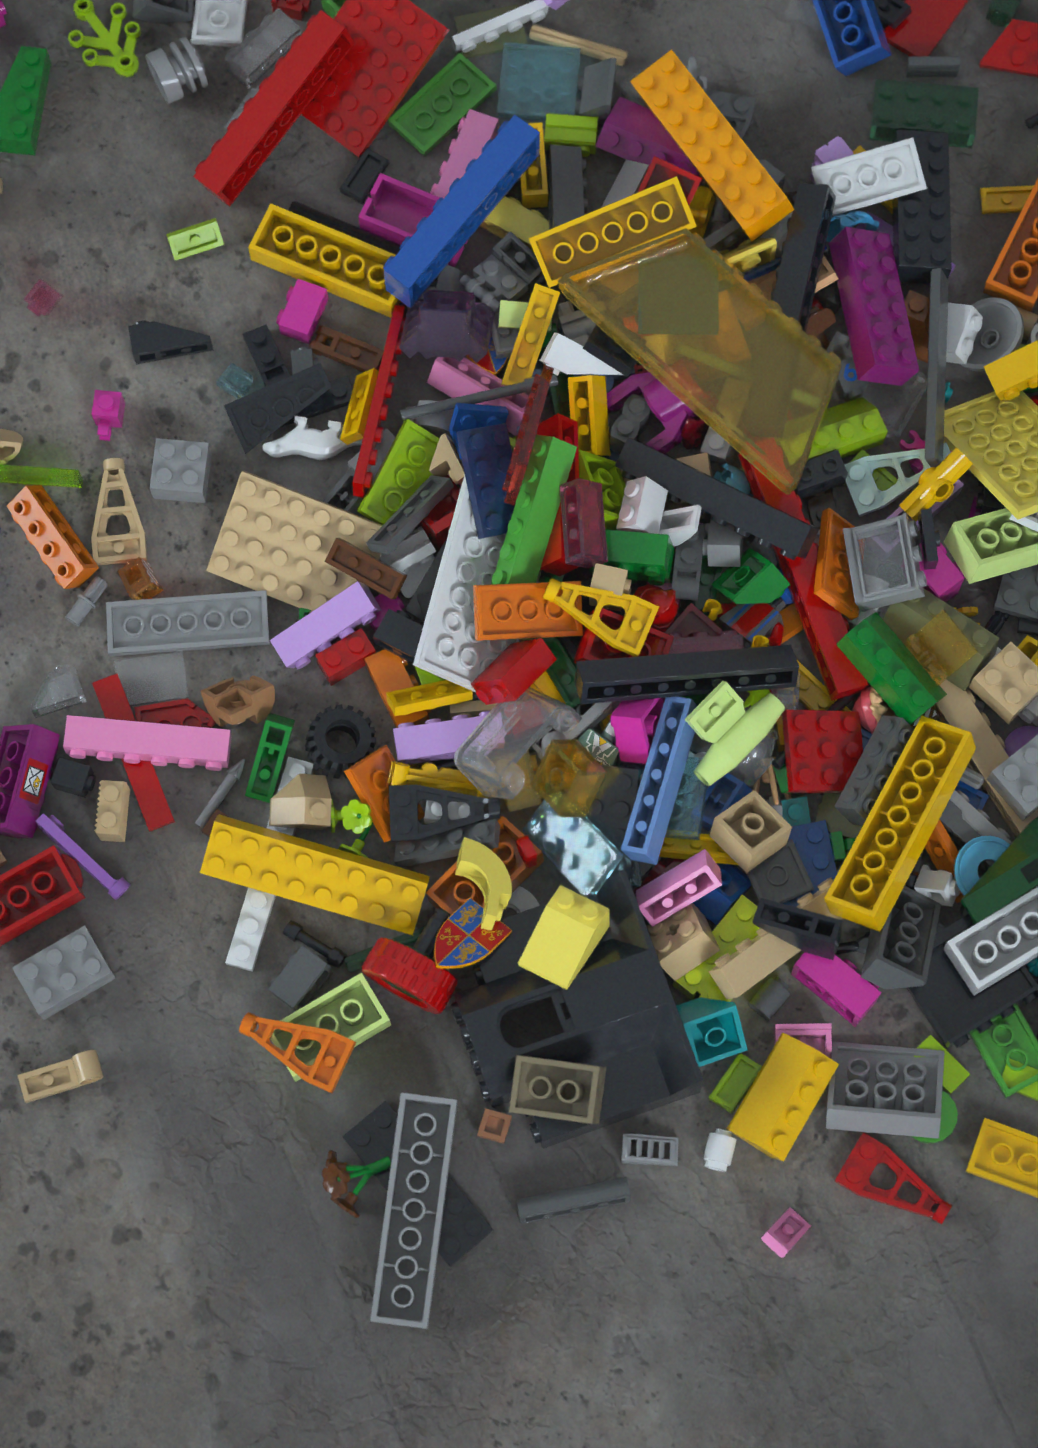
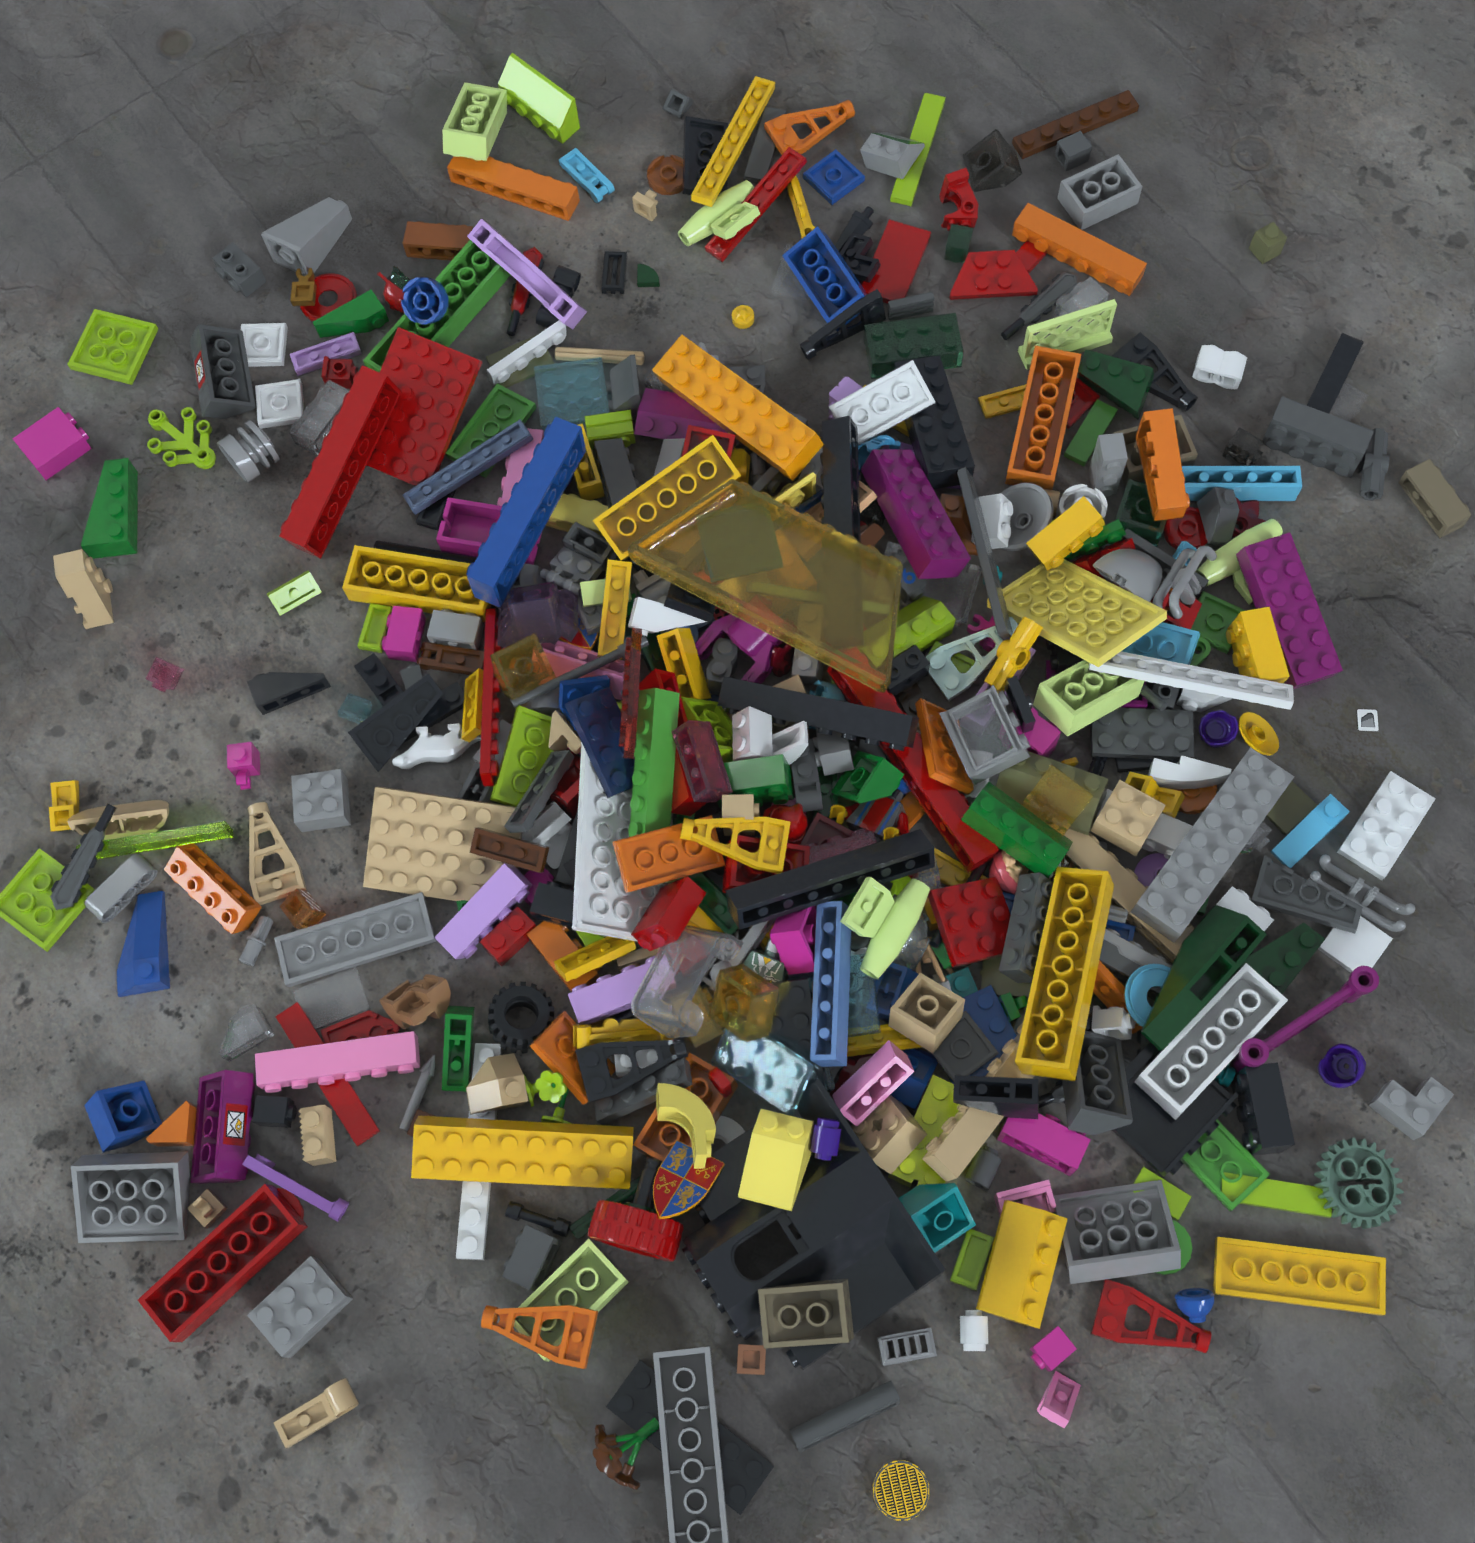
camera: 10 degrees left, 5 degrees down
none -> lime tile [357,603,393,653]
none -> sand blue tile [403,419,533,515]
none -> light grey brick [427,609,484,650]
none -> clear yellow slope [490,633,556,700]
none -> yellow tile [732,305,754,329]
none -> black plate [799,289,886,360]
none -> dark purple brick [810,1117,841,1160]
none -> tile [872,1460,929,1521]
none -> dark pink brick [1030,1326,1077,1372]
none -> blue brick [1175,1288,1215,1323]

